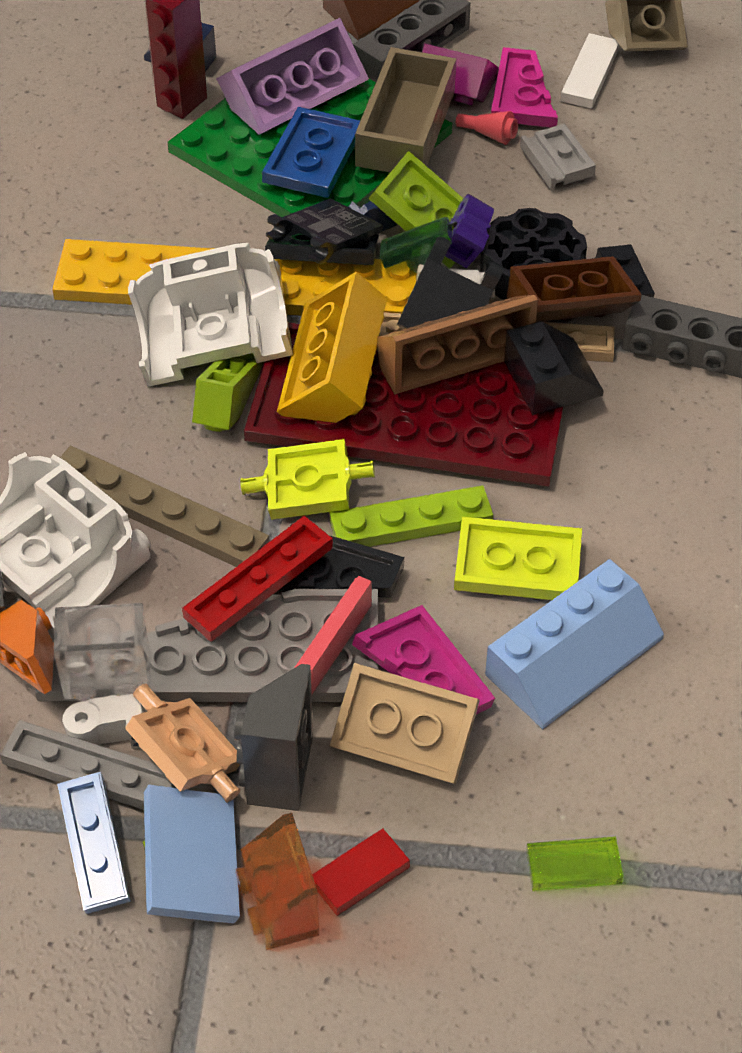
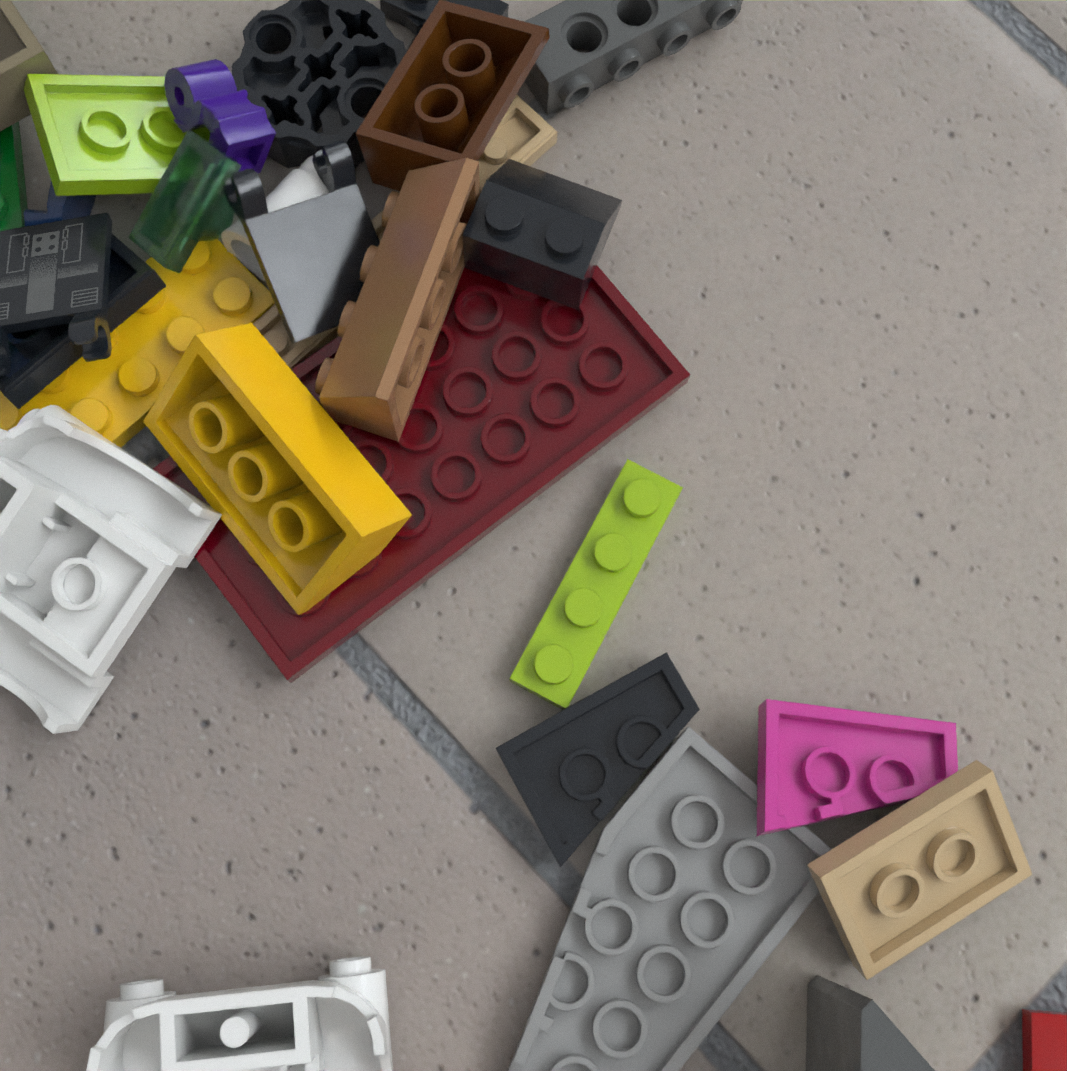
camera: 55 degrees left, 25 degrees up
dark tan plate [60,445,270,567] -> none
red plate [182,515,333,642] -> none
lime slope [192,353,265,432] -> none
neon yellow plate [240,439,375,520] -> none
coral tile [294,576,372,694] -> none
neon yellow plate [454,517,582,600] -> none
light blue slope [485,559,664,729] -> none

